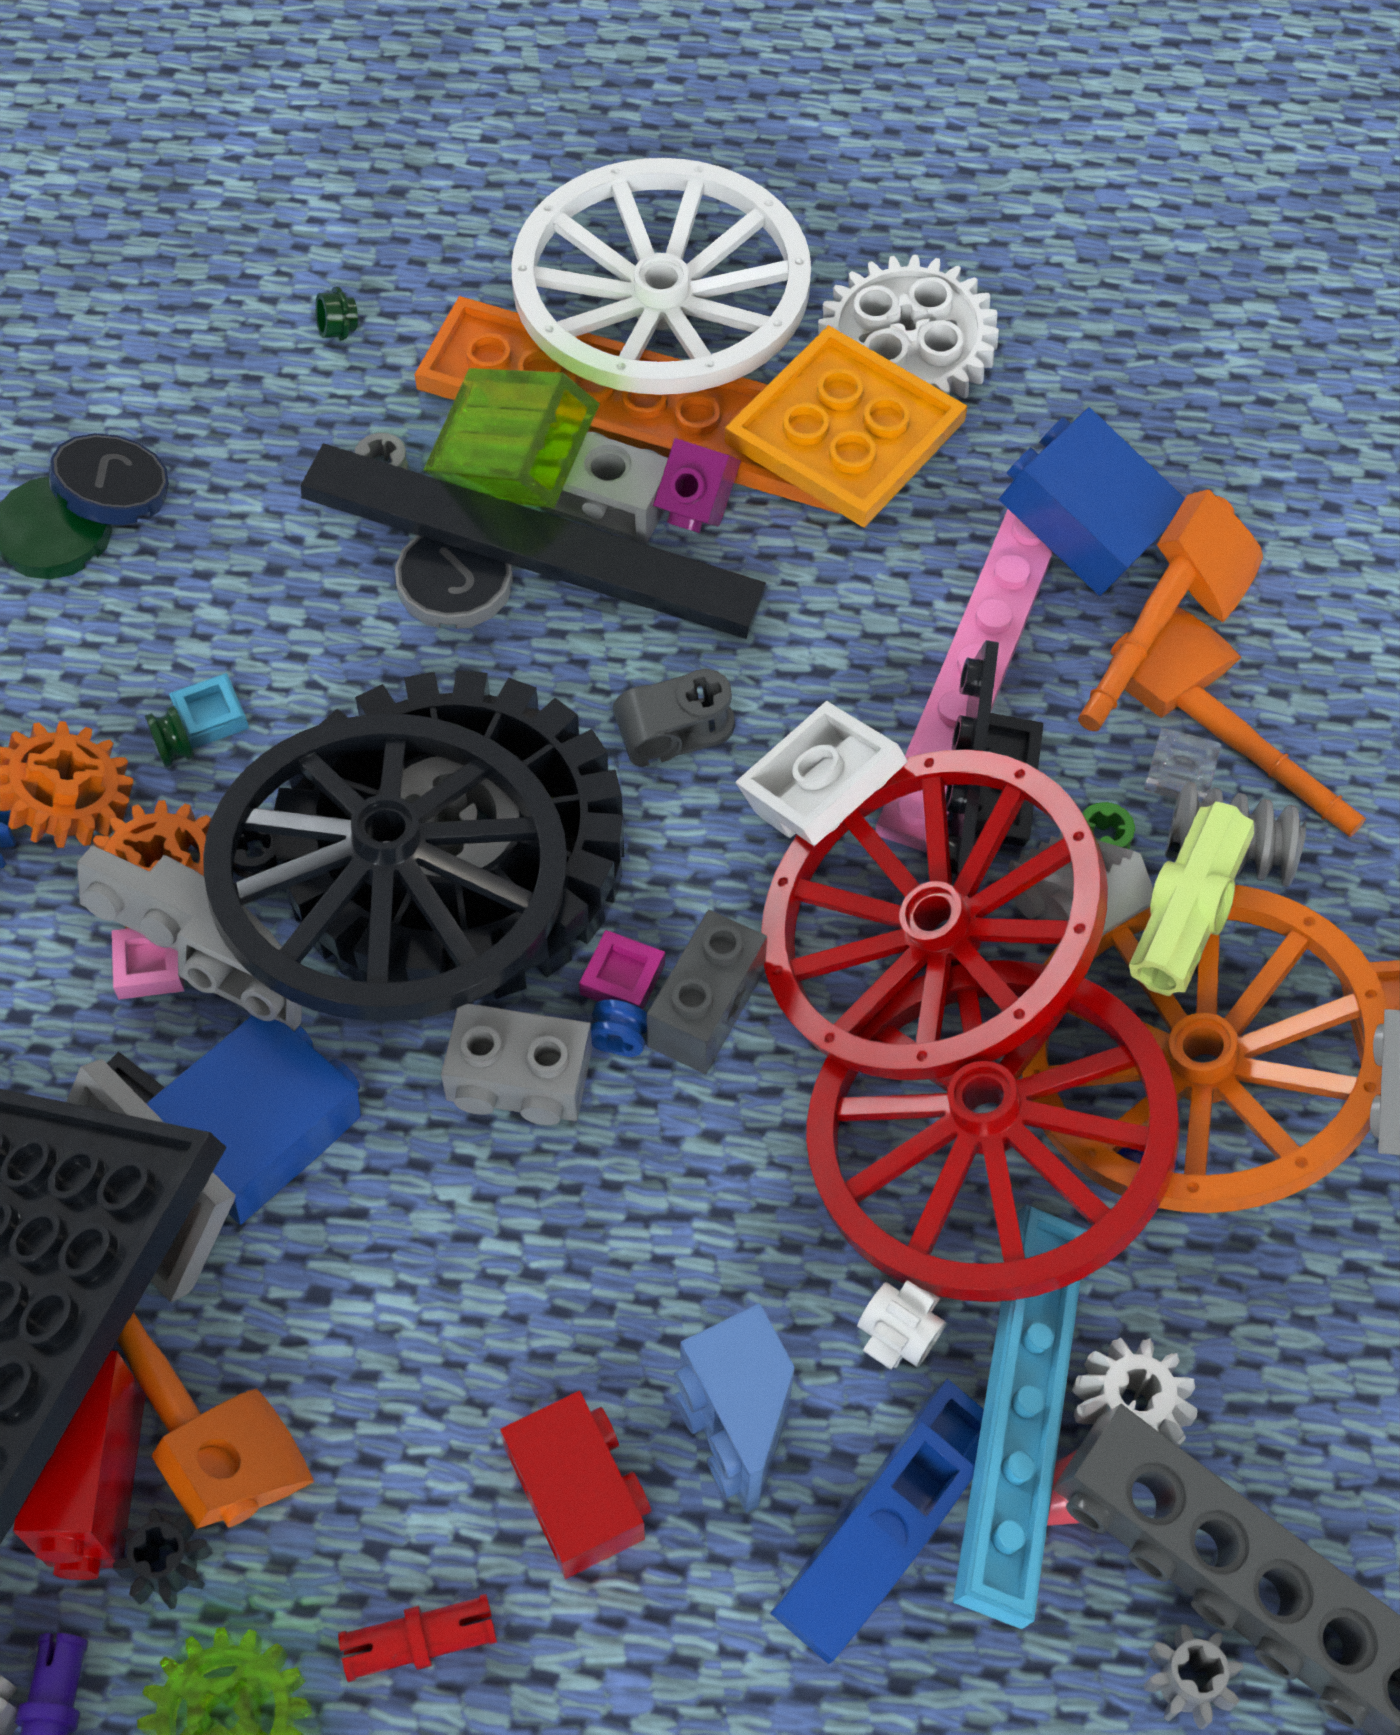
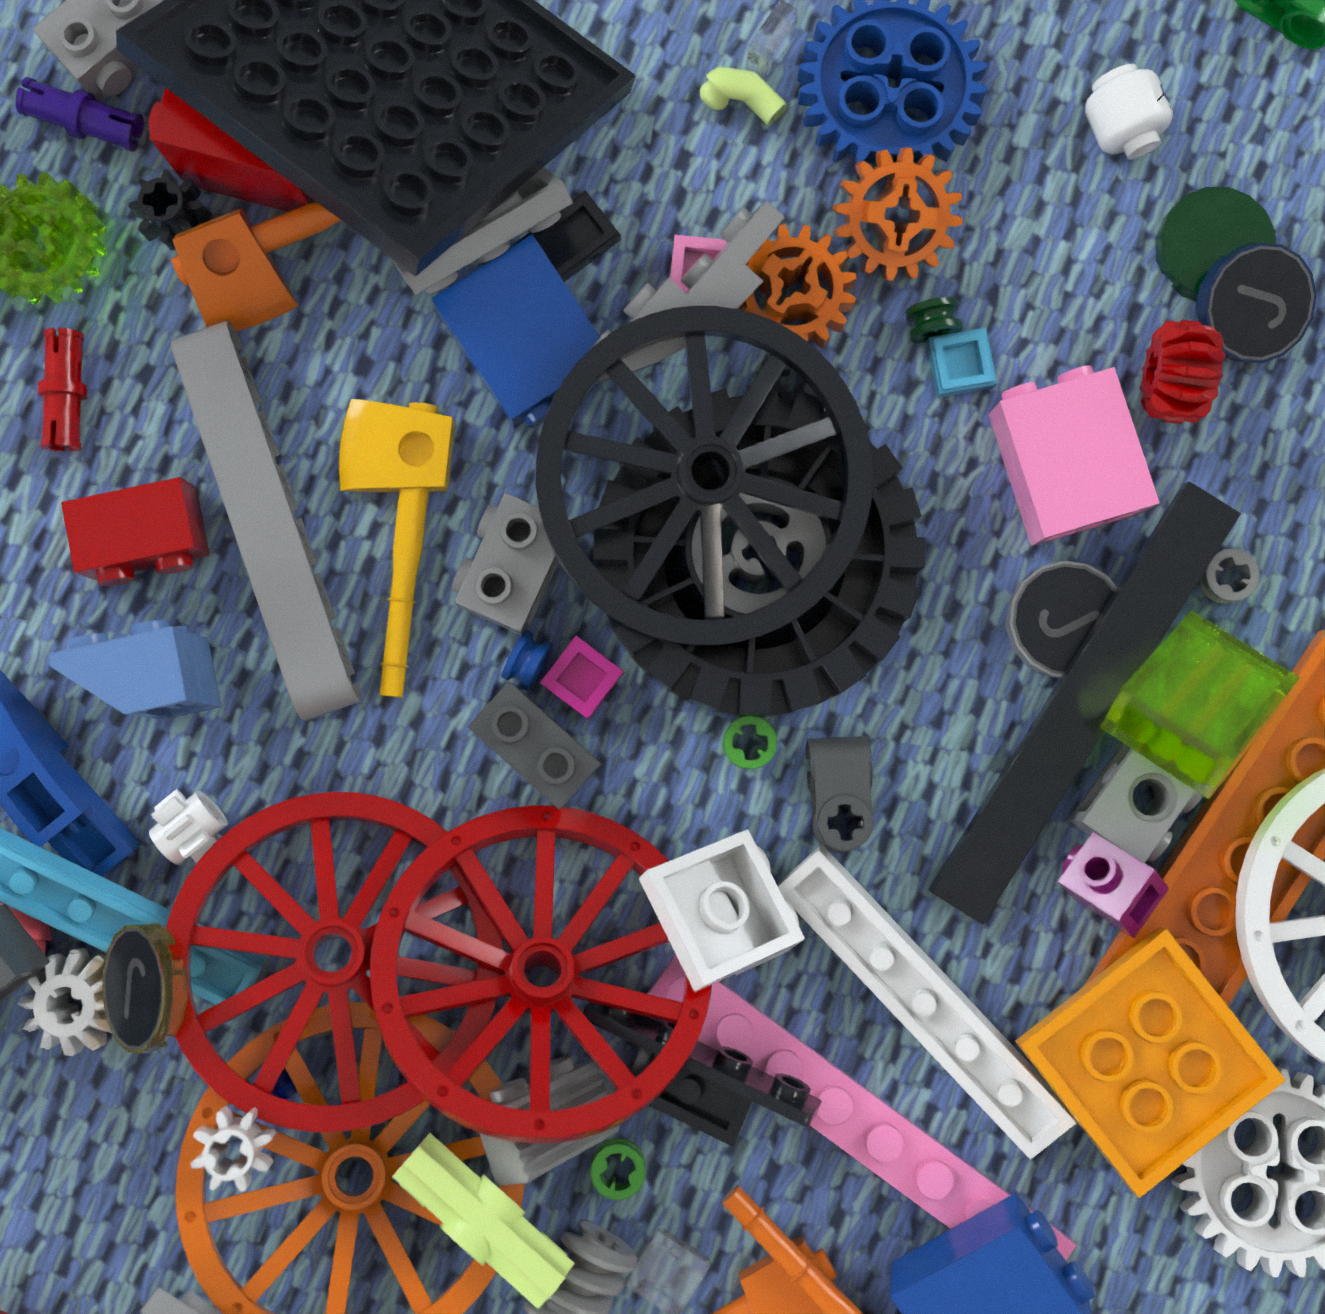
camera: 105 degrees right, 25 degrees up
none -> tile [102,923,187,1053]
none -> light grey beam [171,320,362,722]
none -> white gear [190,1106,276,1192]
none -> yellow piece [339,399,456,698]
none -> bright green bush [722,715,777,770]
none -> white plate [777,844,1077,1160]
none -> bright pink brick [988,365,1160,546]
none -> red gear [1139,320,1226,424]

